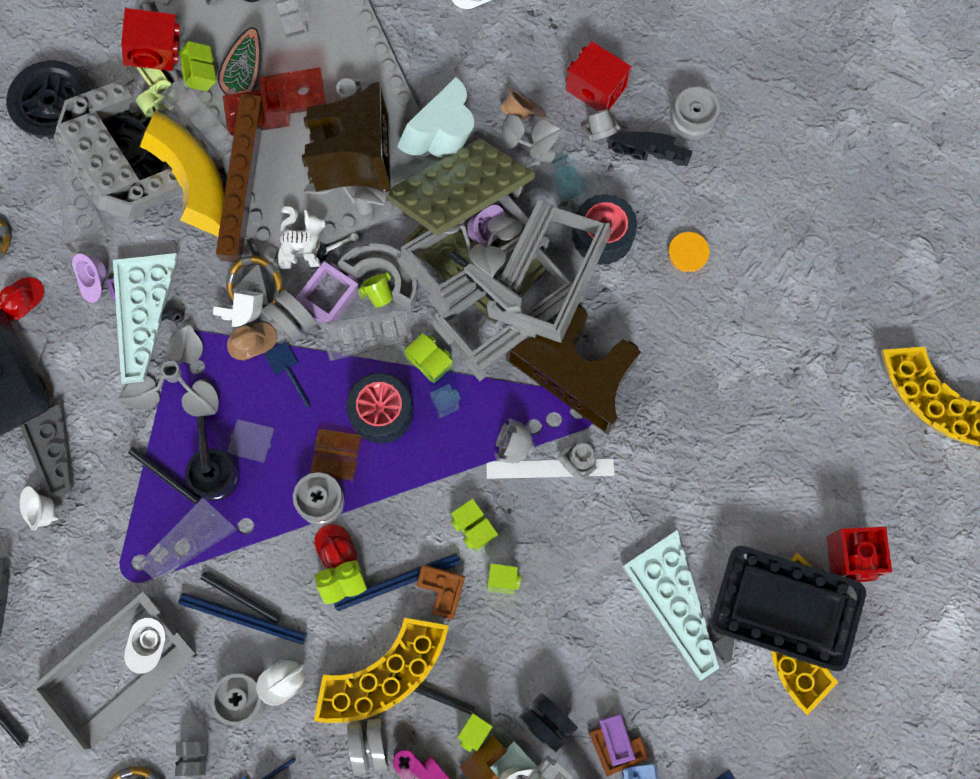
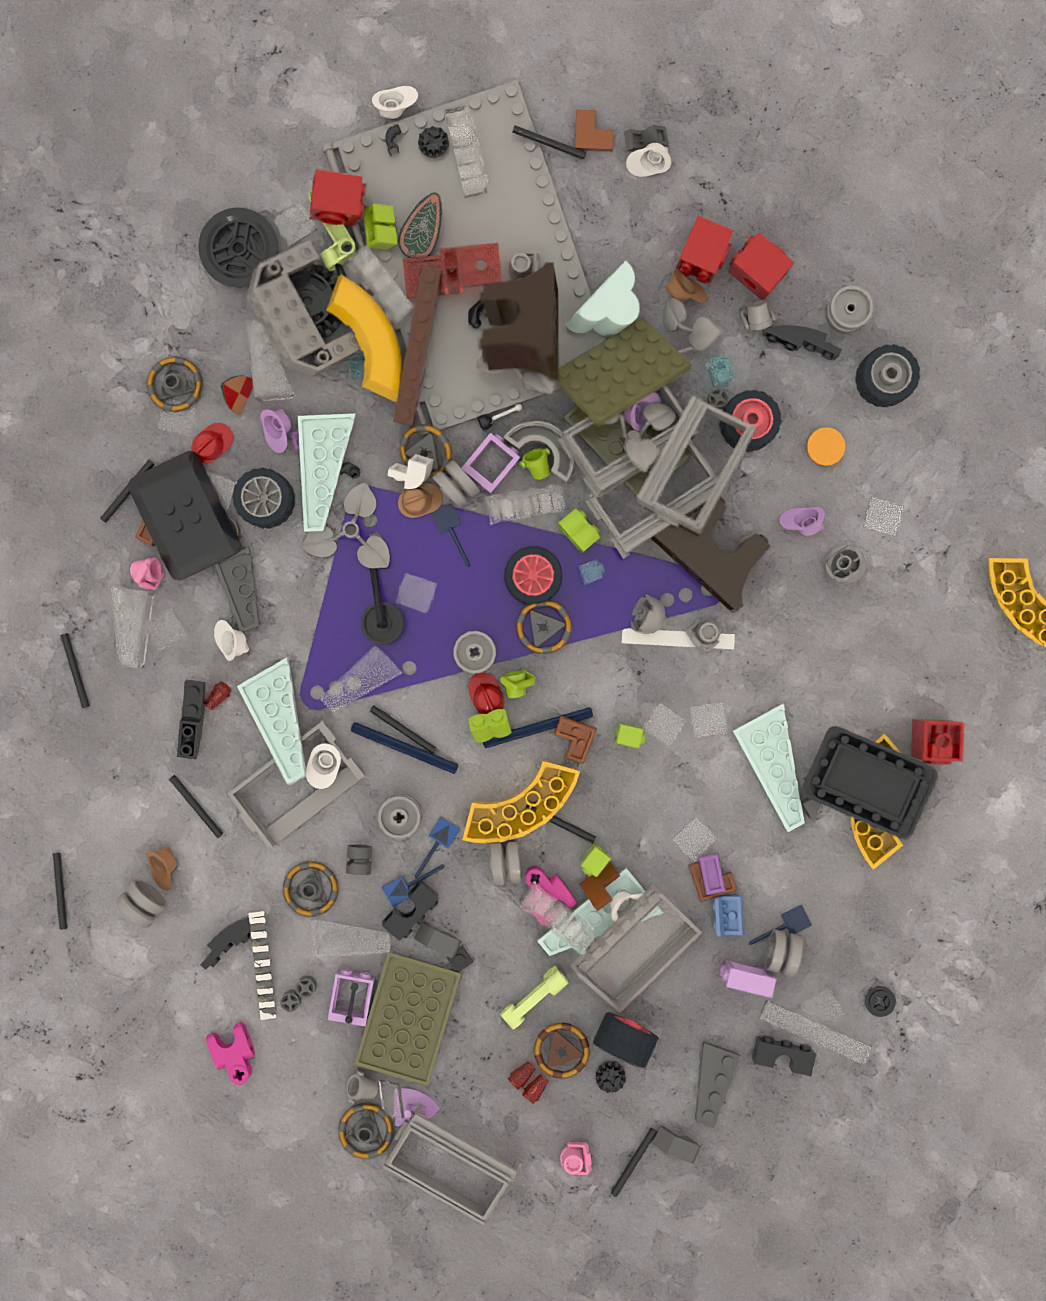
camera: 10 degrees right, 15 degrees up
black bar [128,447,201,505] -> none
white piece [256,660,304,706] -> none
white animal [278,206,326,269] -> none
clear orange slope [310,429,362,481] -> none
light grey sword [449,250,522,313] -> none
lime piece [450,499,498,553] -> none
black wheel [519,693,578,753] -> none
none -> clear red cone [205,681,232,710]
none -> shield [221,375,256,416]
none -> wheel [232,468,295,528]
none -> light aqua wing [237,658,306,786]
none -> clear light blue slope [345,354,365,379]
none -> piece [415,817,460,878]
none -> black arm [468,300,485,328]
none -> lime piece [500,669,536,698]
none -> piece [516,599,572,654]
none -> red brick [676,216,734,284]
none -> lavender piece [780,507,825,536]
none -> light grey cylinder [826,545,867,584]
none -> wheel [855,344,920,408]

